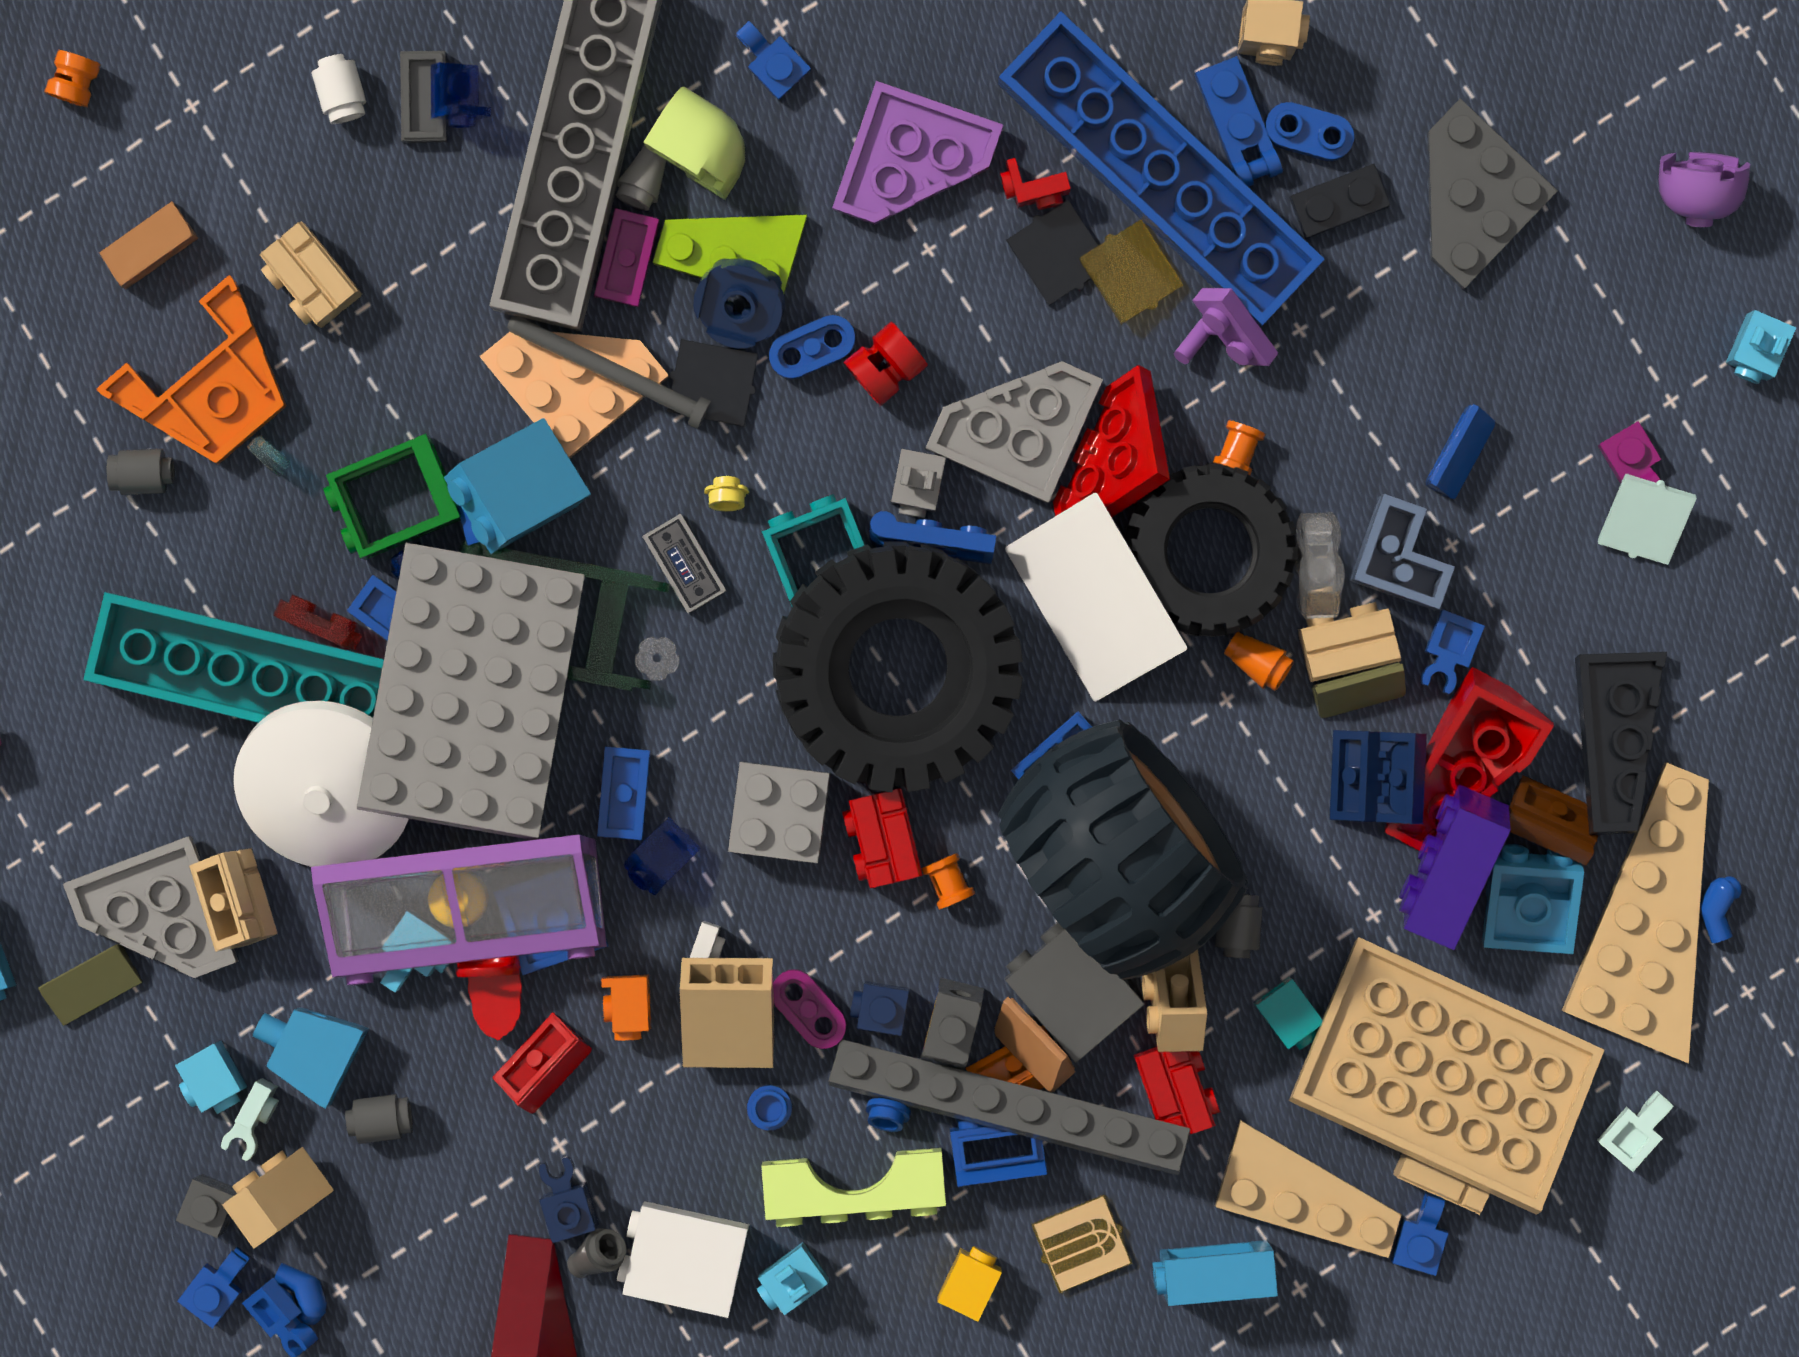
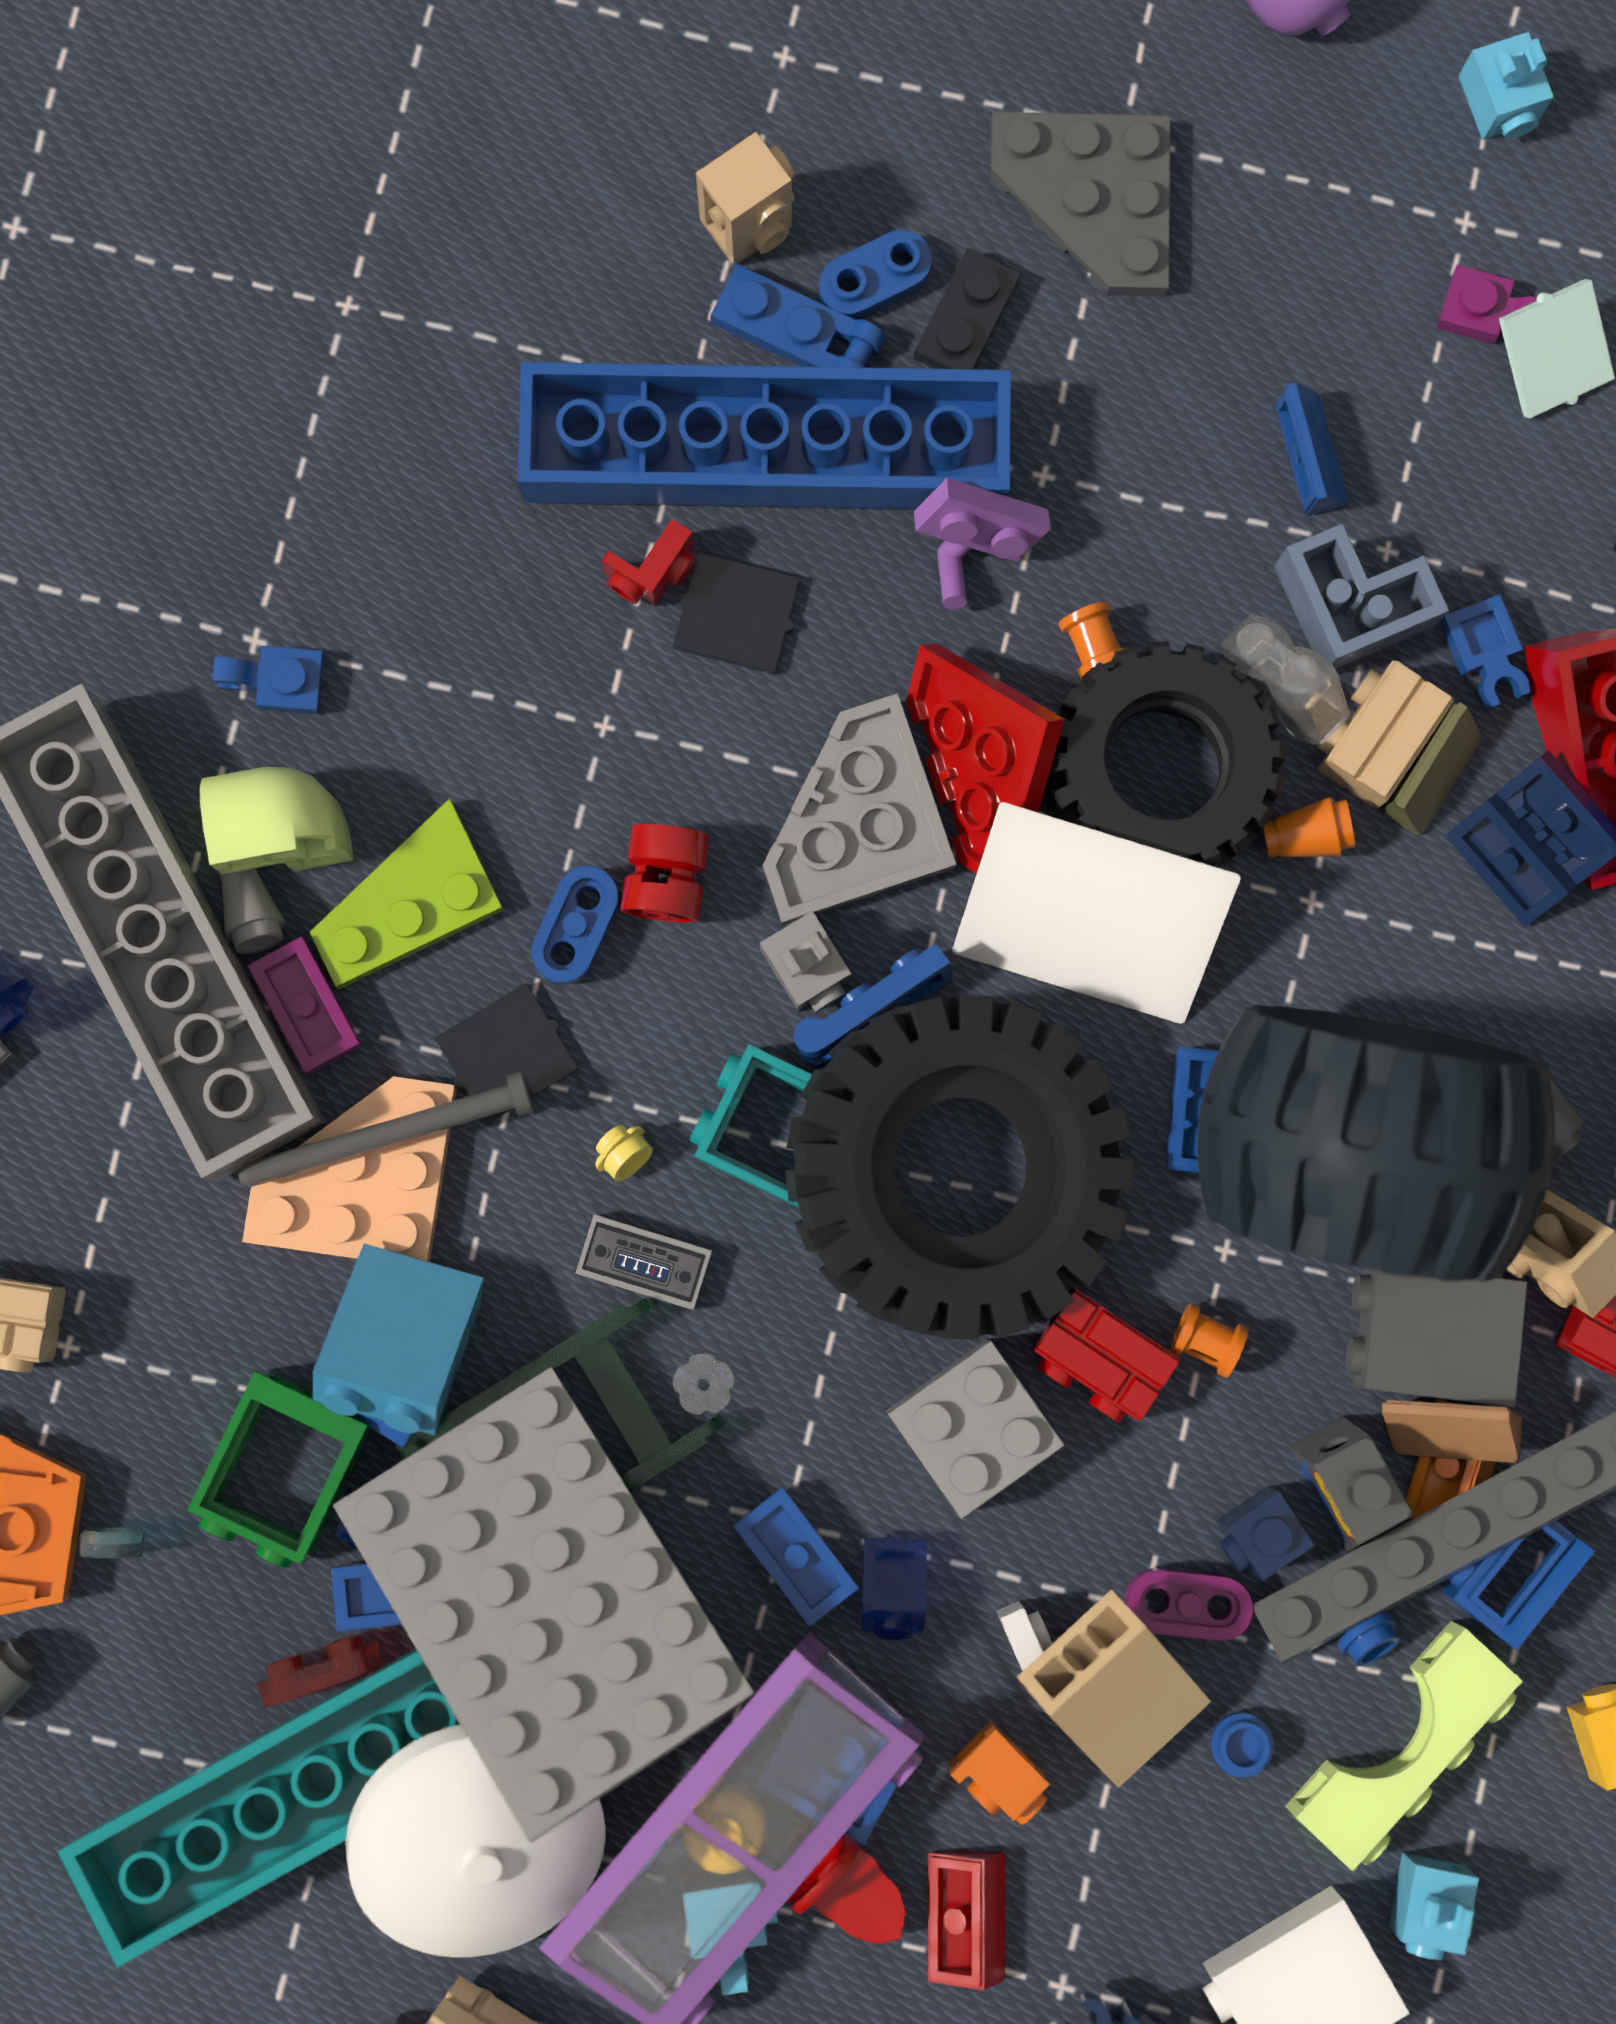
camera: 45 degrees left, 5 degrees down
dark blue plate [693,258,785,349] -> none
medium lavender plate [832,81,1003,225] -> none
clear yellow piece [1079,220,1183,325] -> none

